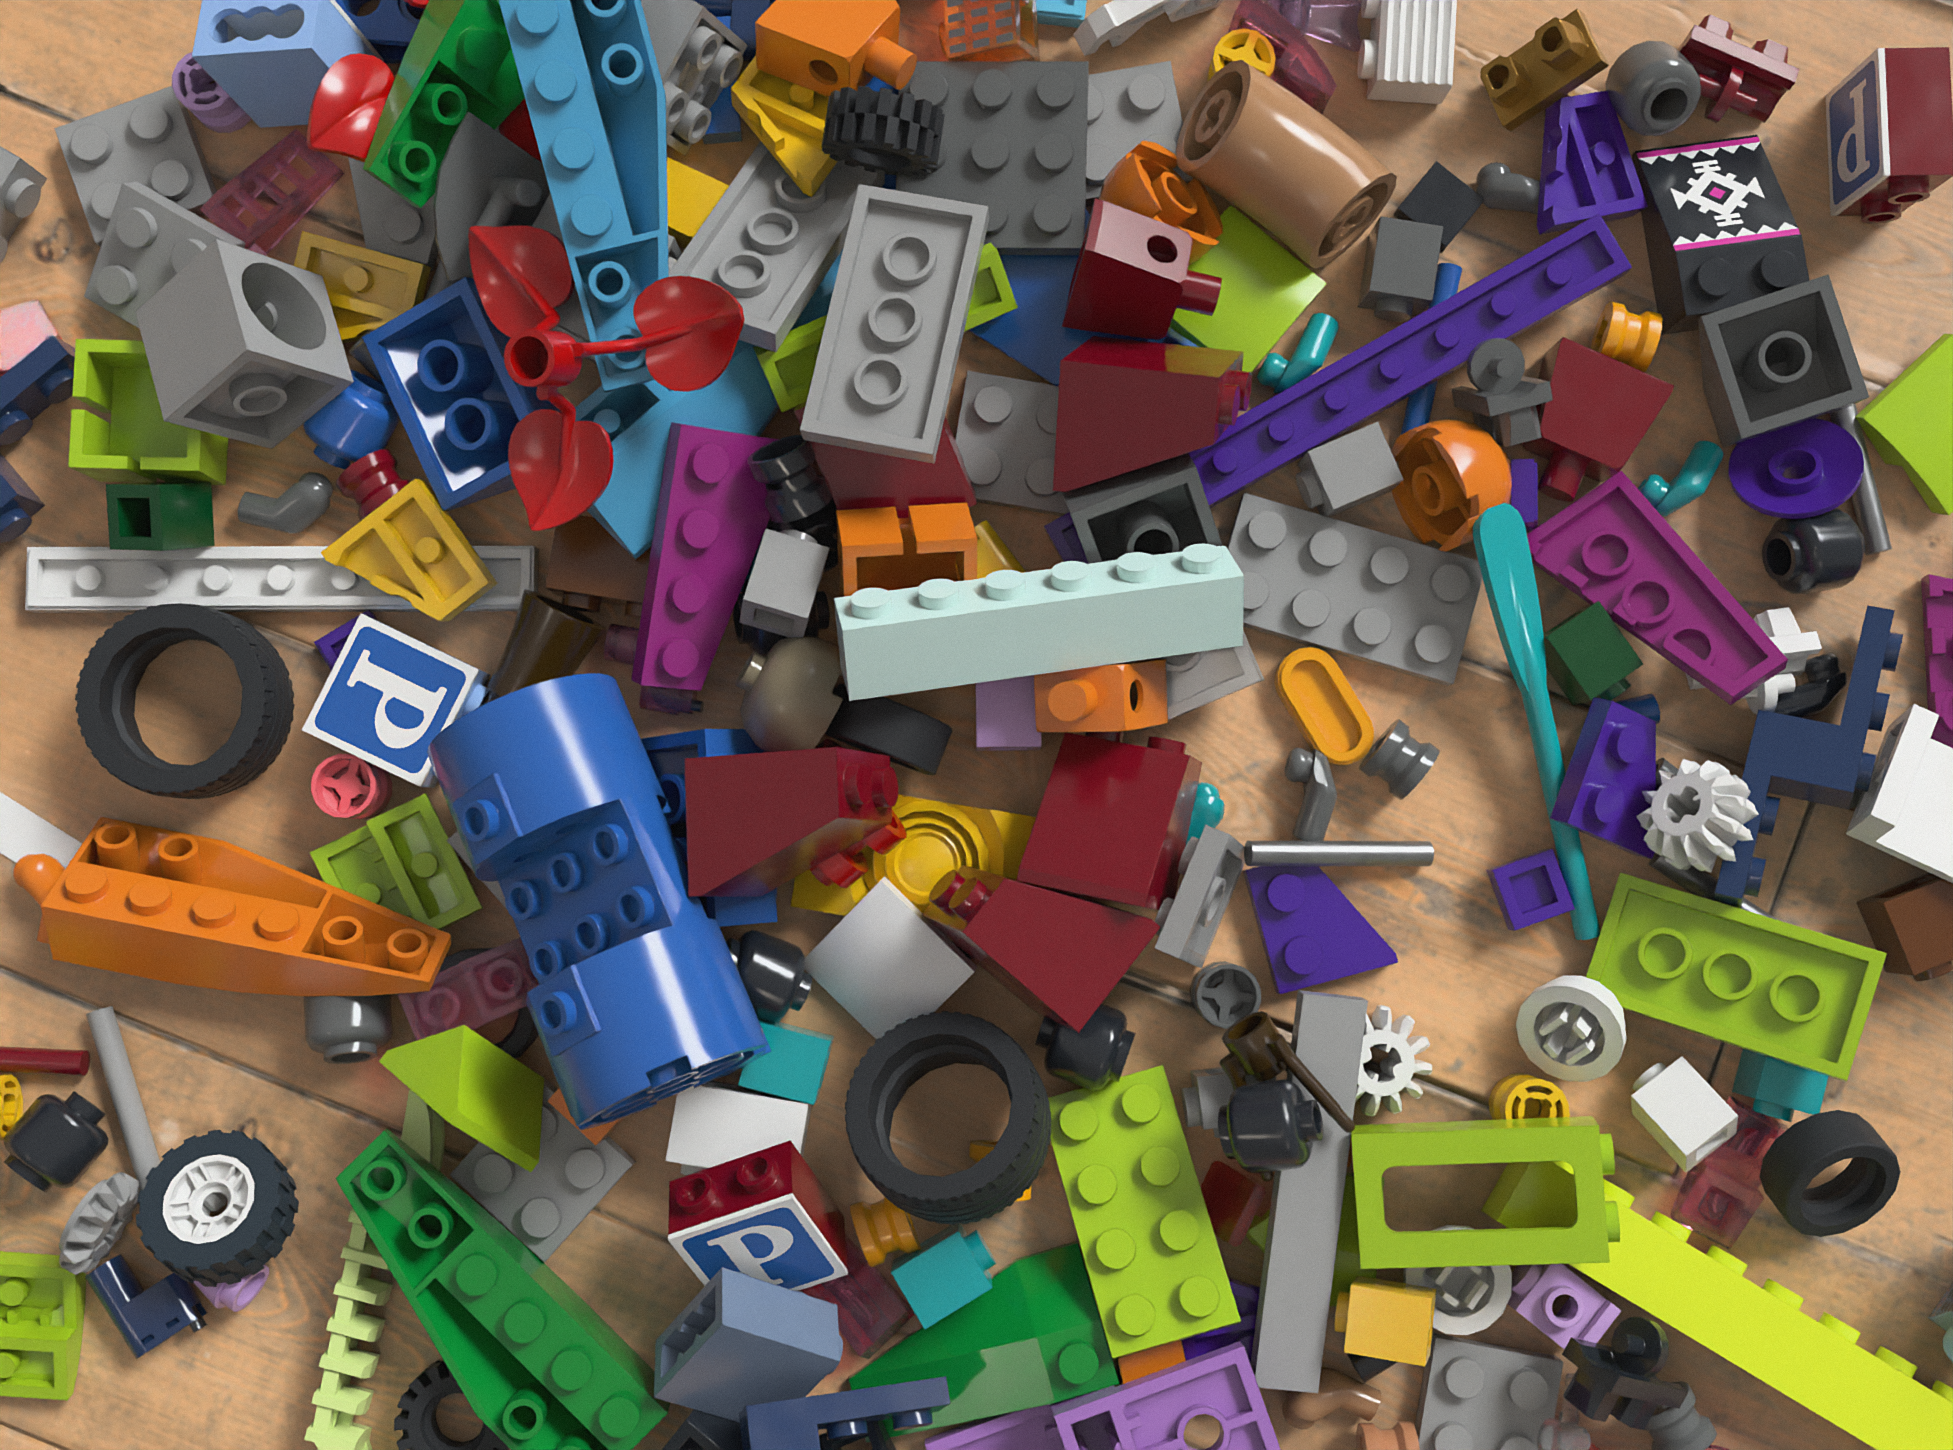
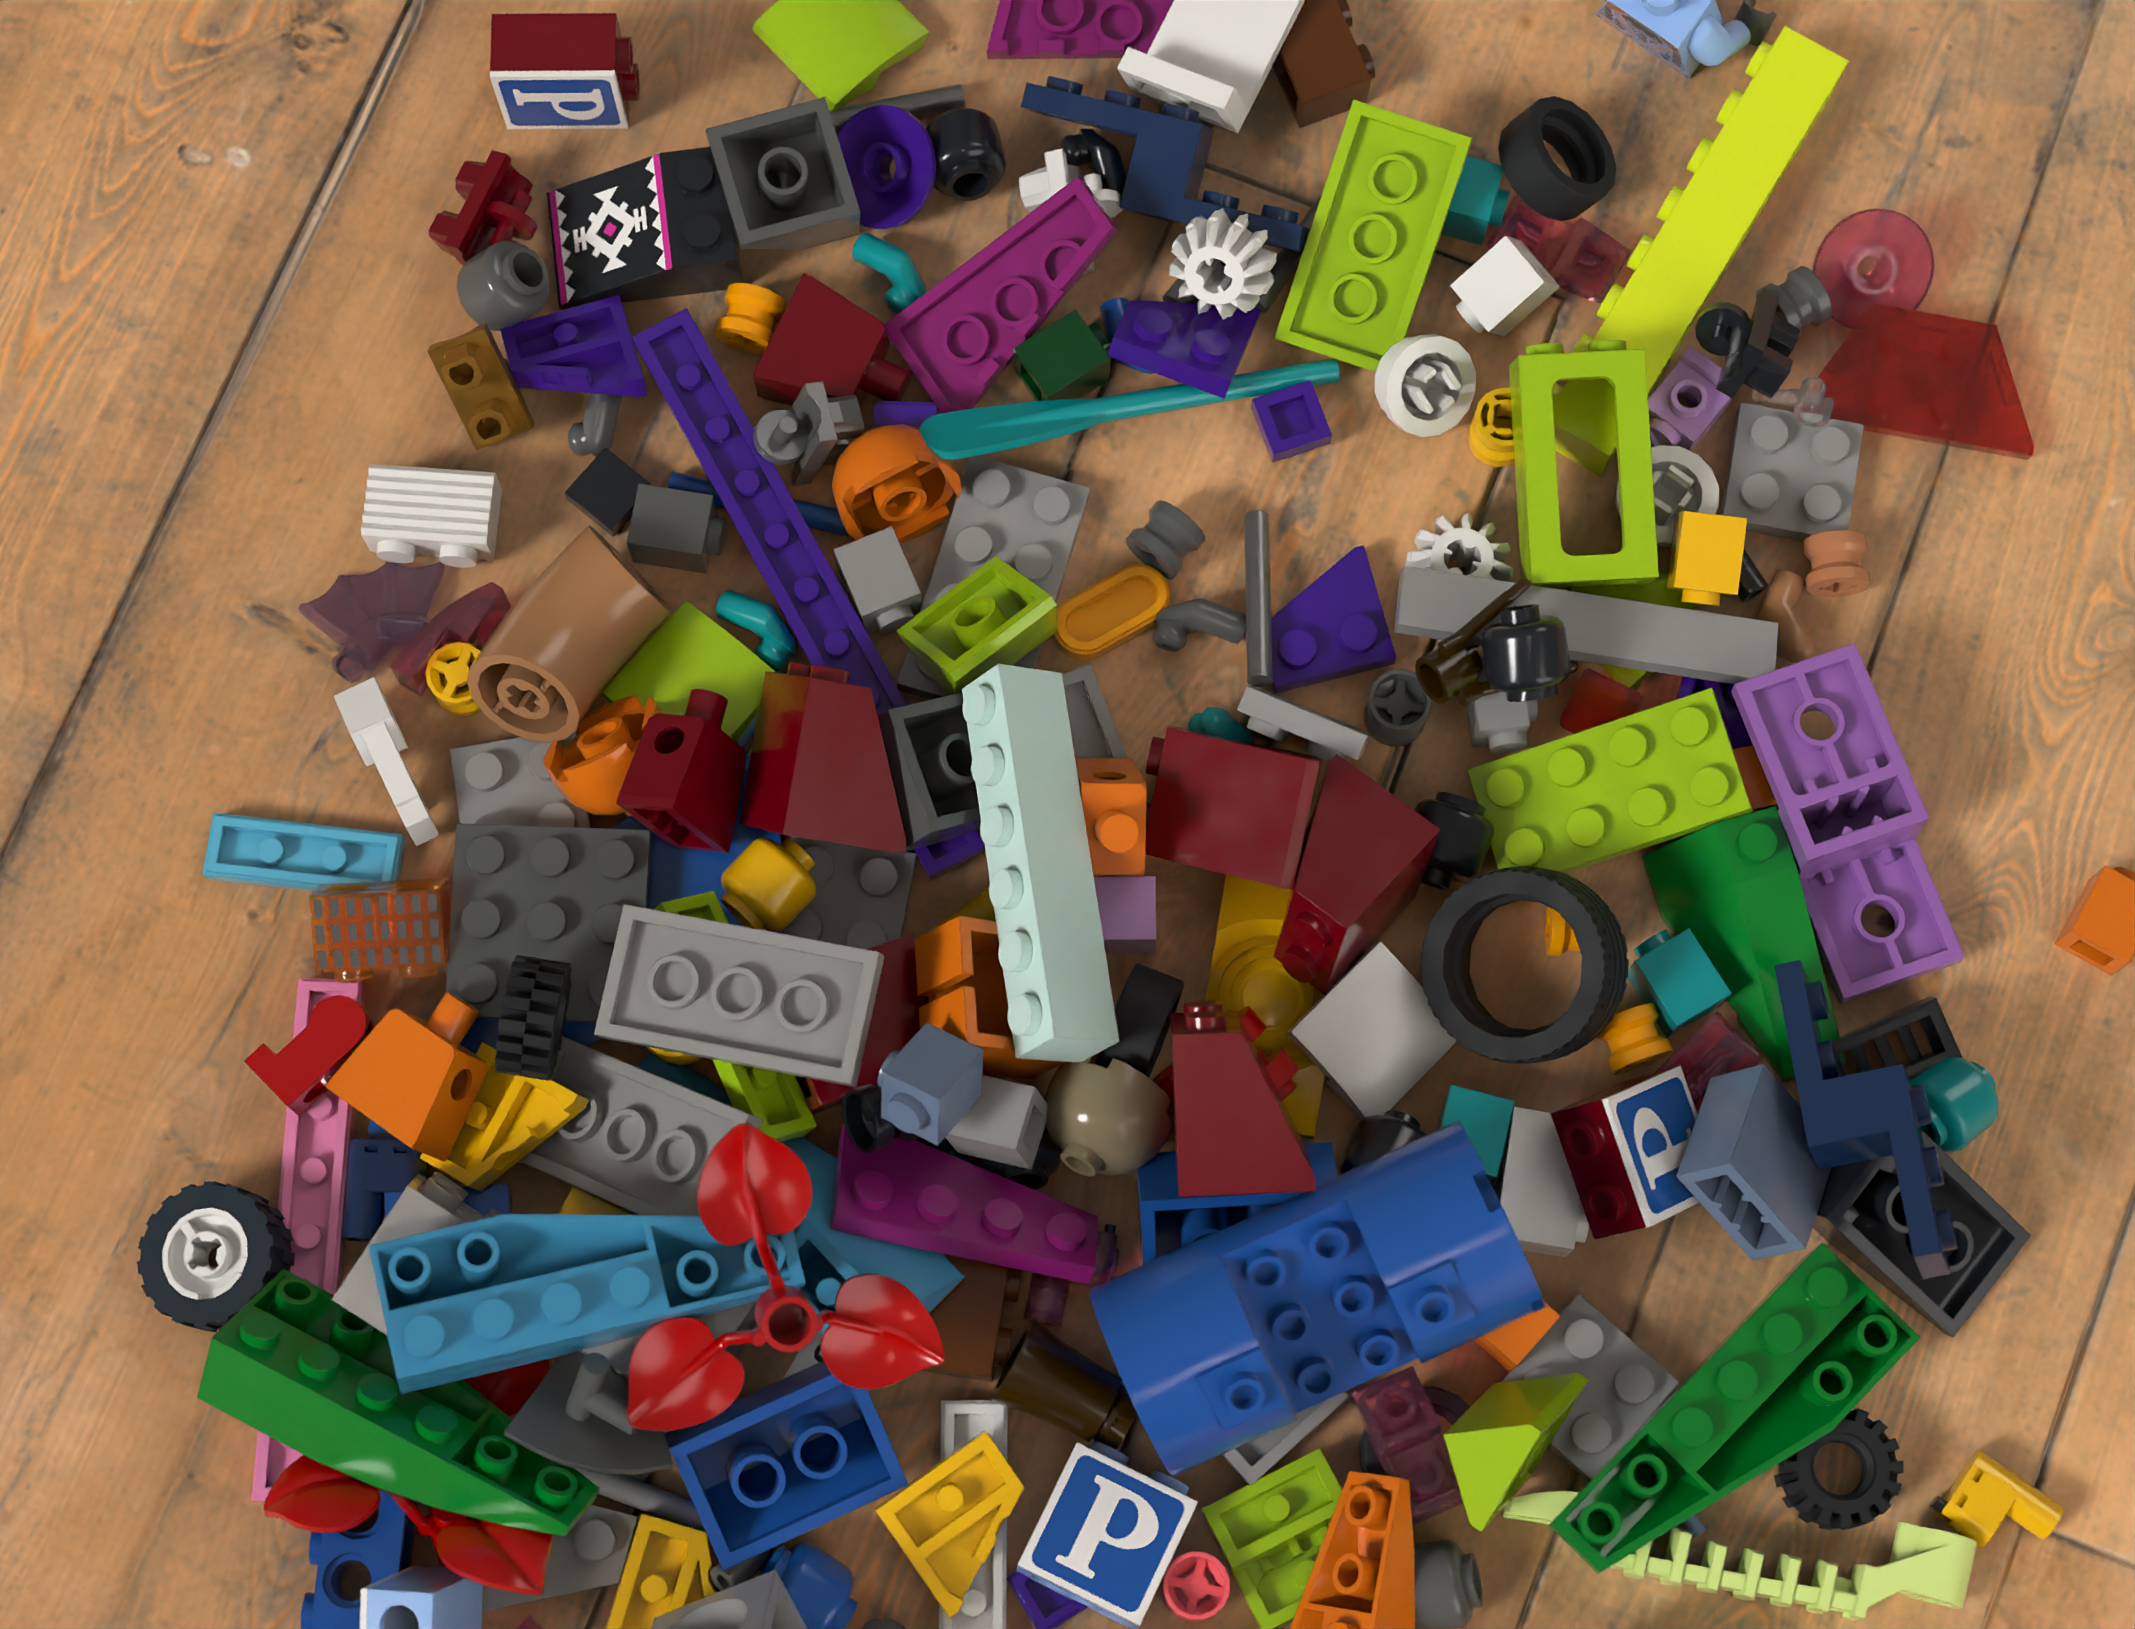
camera: 85 degrees left, 10 degrees down
dark red wheel [336,449,411,520] -> none
none -> yellow head [720,837,817,932]
none -> sand blue brick [878,1022,983,1146]
none -> lime slope [897,556,1057,696]

